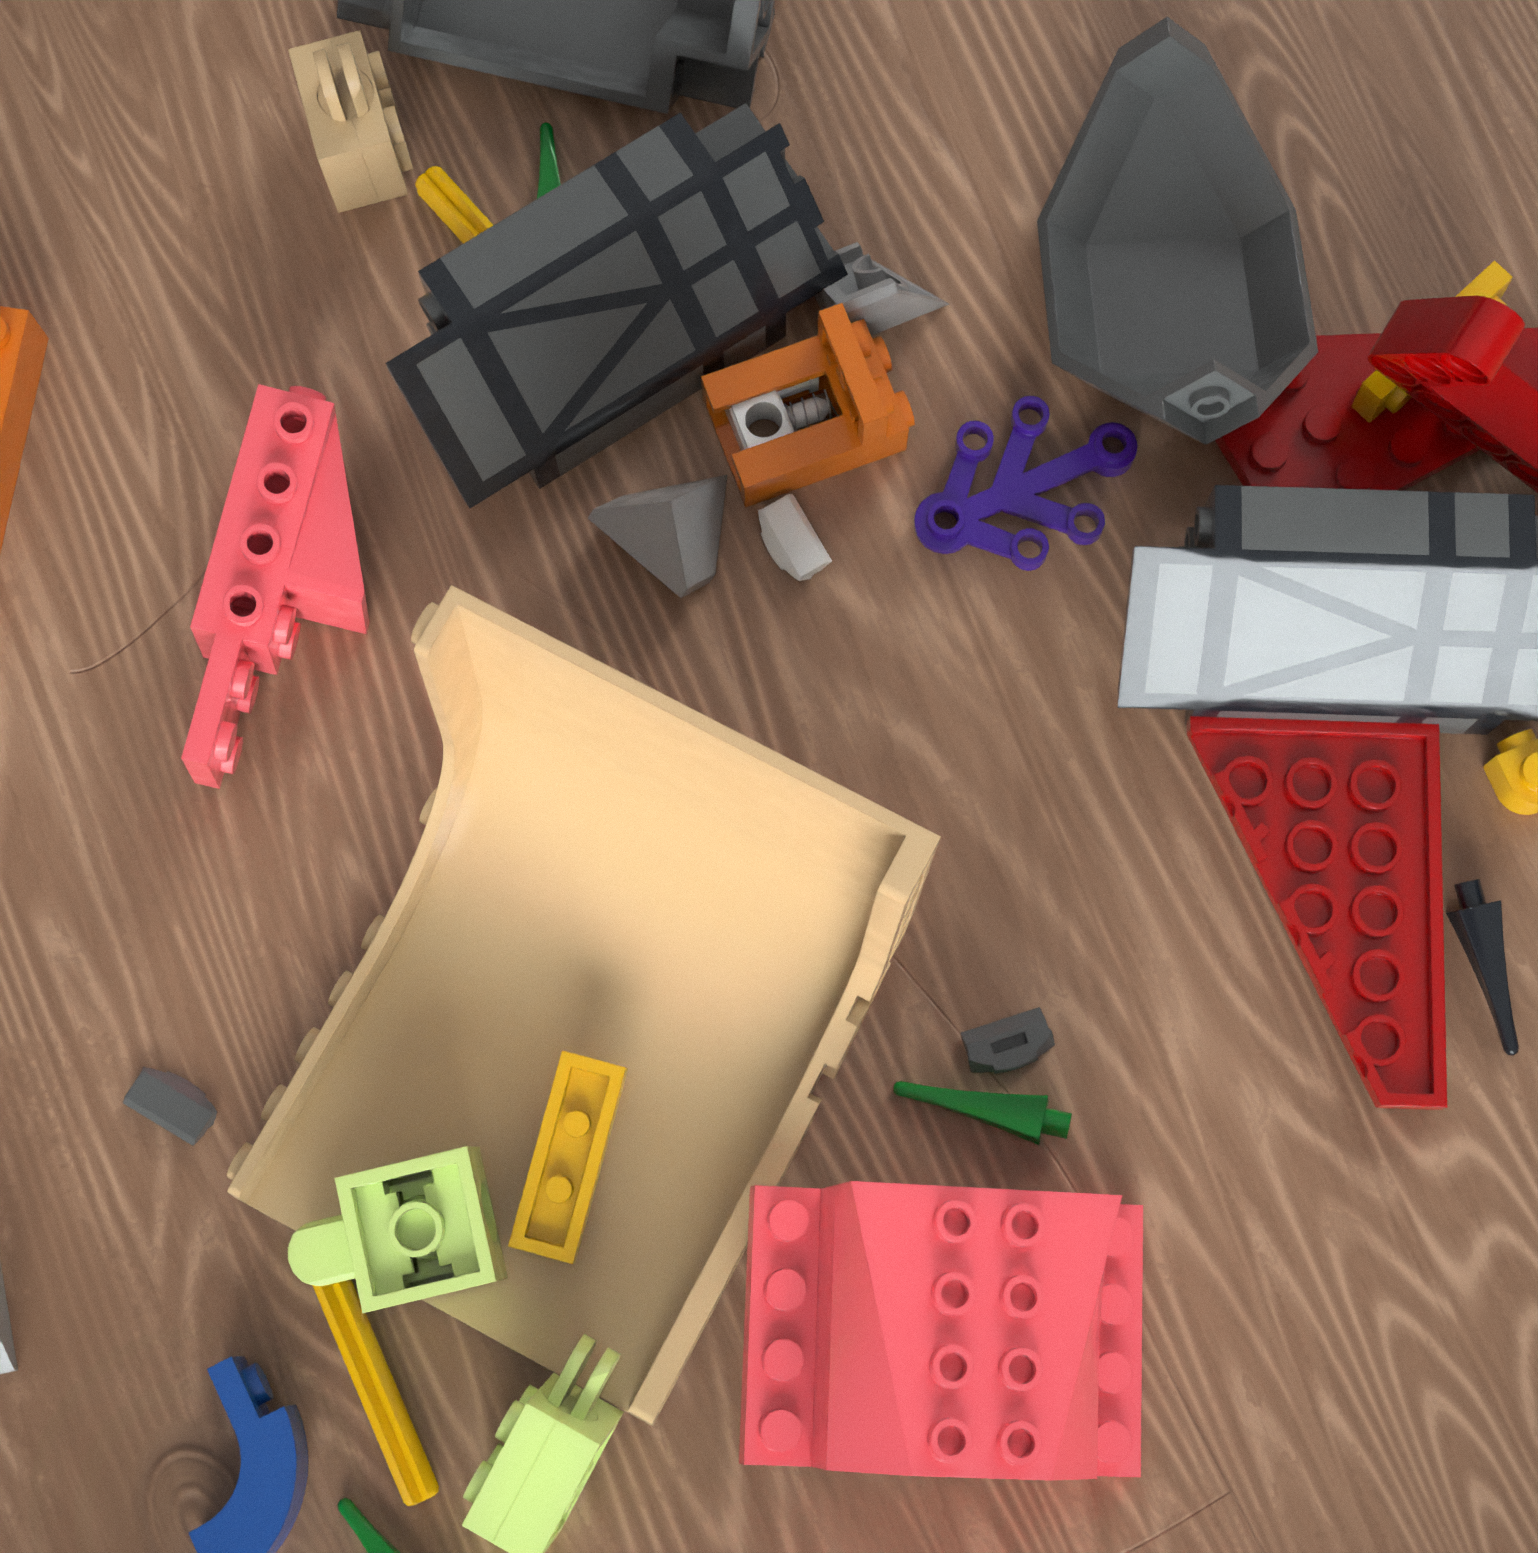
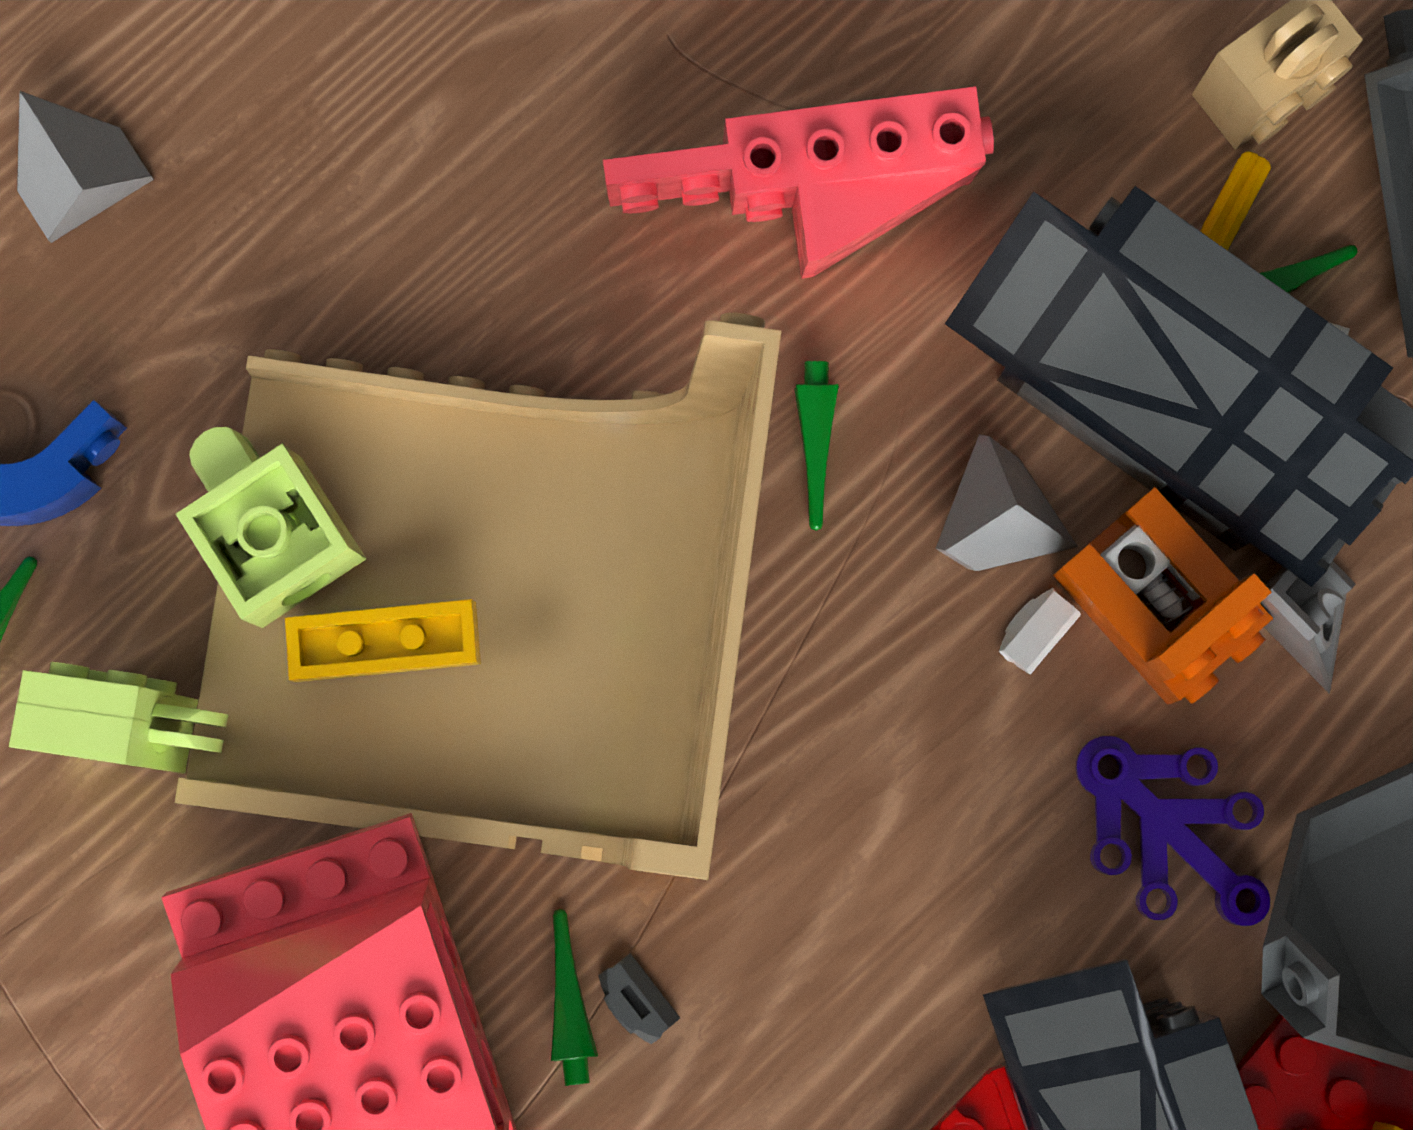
camera: 70 degrees right, 5 degrees up
dark grey piece [123,1067,217,1146] -> none
yellow axle [312,1280,439,1506] -> none

